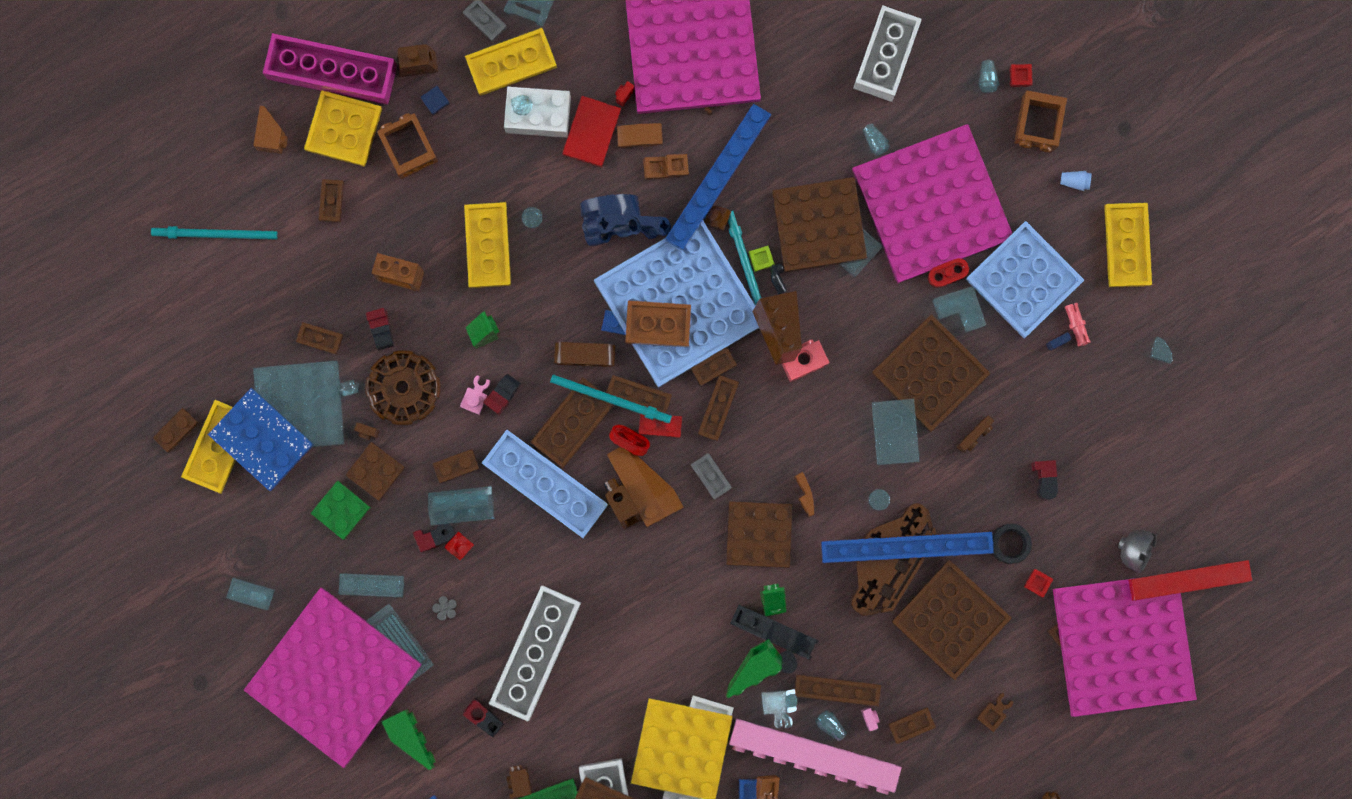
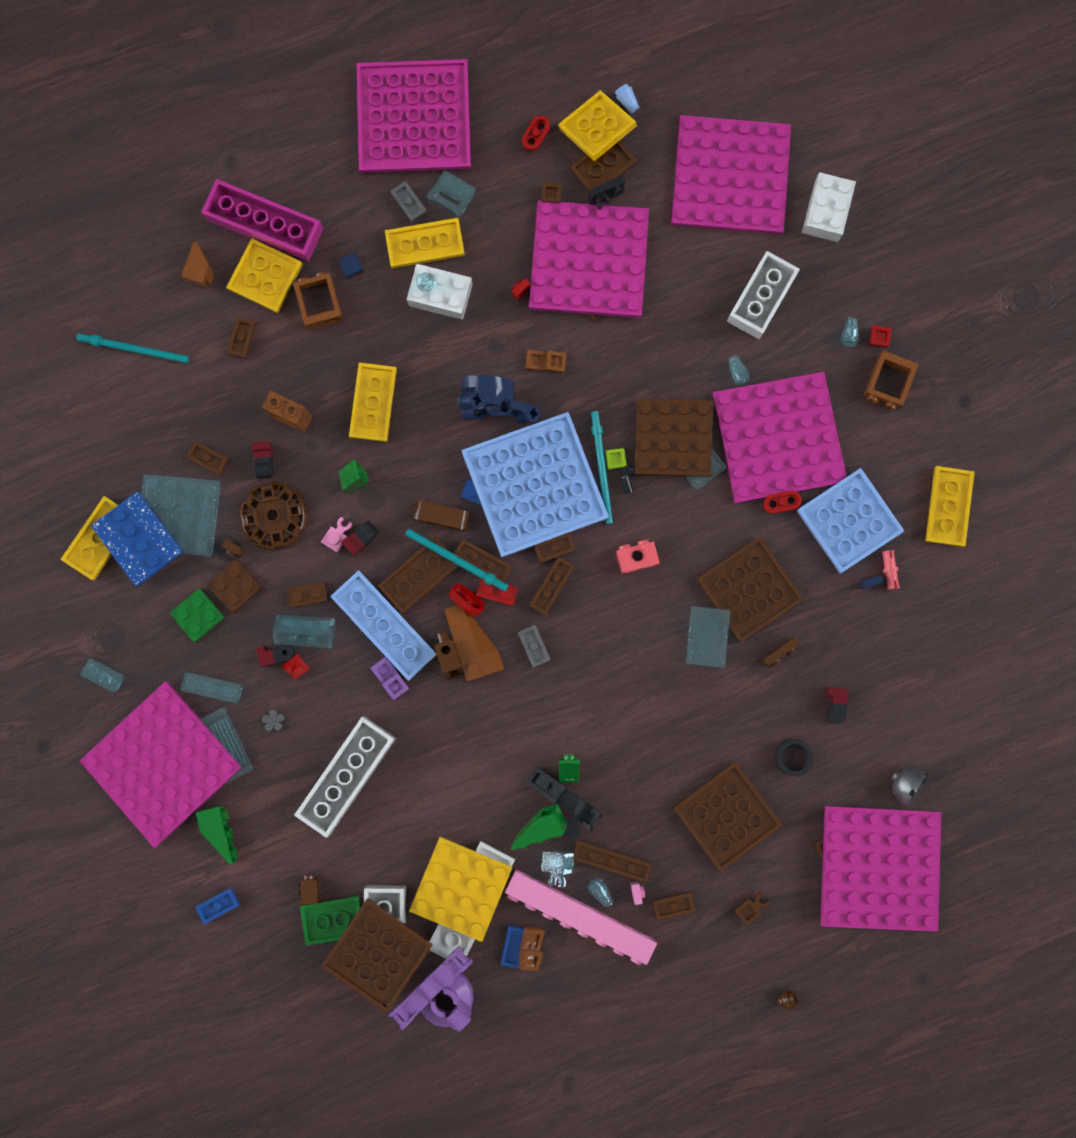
camera: 15 degrees right, 0 degrees up
reddish brown plate [153,408,199,453] -> none
clear light blue plate [338,380,359,396] -> none
reddish brown torso [396,44,438,77] -> none
leg [463,698,504,738] -> none
clear light blue plate [522,207,543,228] -> none
red tile [562,96,621,168] -> none
dark orange slope [617,123,663,148] -> none
dark orange plate [625,301,691,347] -> none
blue plate [665,104,771,251] -> none
reddish brown plate [704,205,731,231] -> none
reddish brown plate [726,501,792,568] -> none
reddish brown wedge [752,291,802,365] -> none
dark orange slope [794,472,814,517] -> none
blue plate [821,532,994,563] -> none
reddish brown connector [850,503,937,616] -> none
clear light blue tile [868,489,890,511] -> none
clear light blue plate [932,286,986,333] -> none
red plate [1024,569,1053,598] -> none
light blue cone [1060,171,1092,191] -> none
red tile [1129,560,1253,601] -> none
clear light blue tile [1150,337,1172,363] -> none
none -> medium lavender slope [370,656,409,700]

